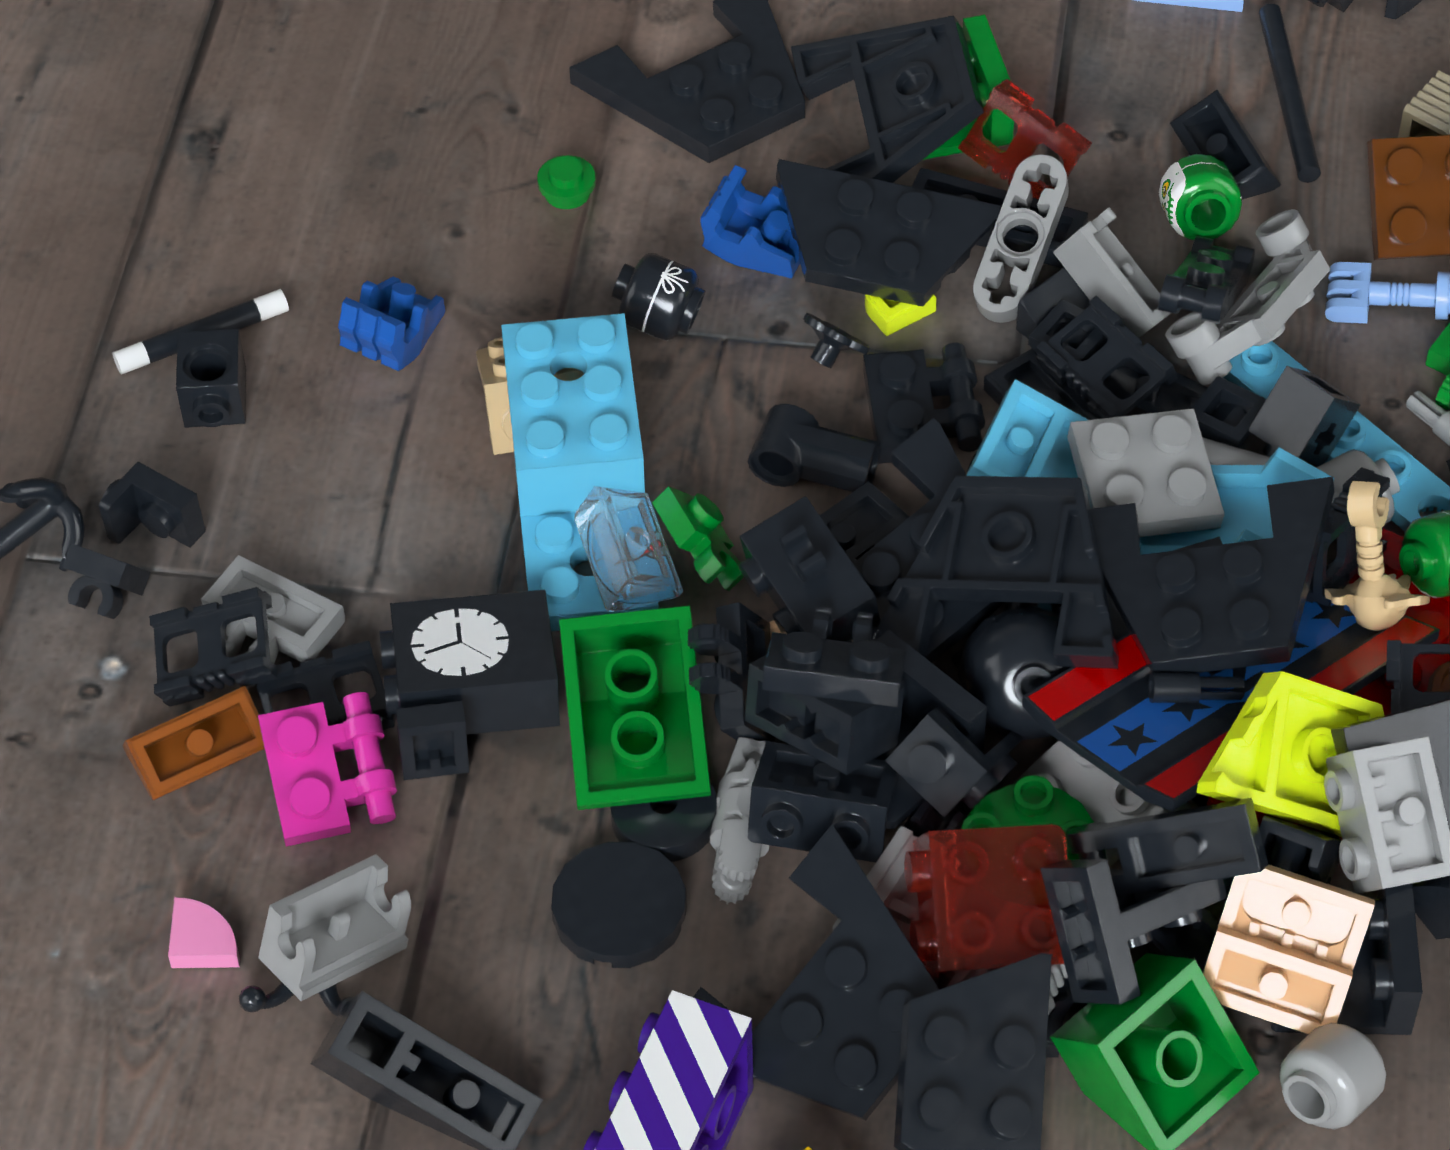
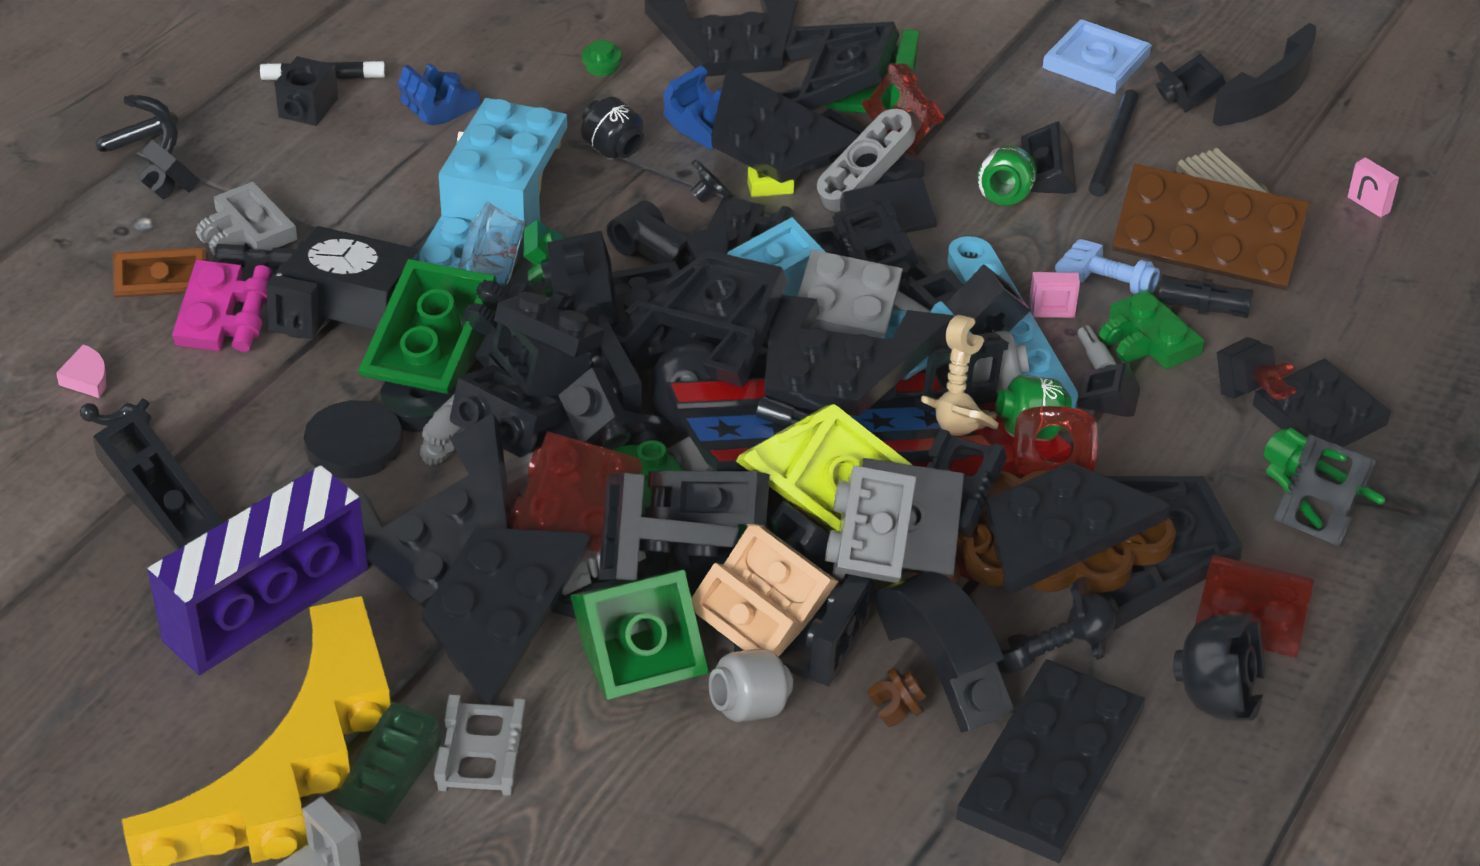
camera: 20 degrees right, 10 degrees down
black bracket [99,461,206,548] -> none
black piece [149,587,278,707] -> none
light grey hinge [258,854,411,1001] -> none
light grey hinge [1053,207,1171,338] -> none
black plate [1158,236,1255,324] -> none
light grey plate [1165,209,1331,385] -> none
none -> bright pink tile [1028,272,1080,318]

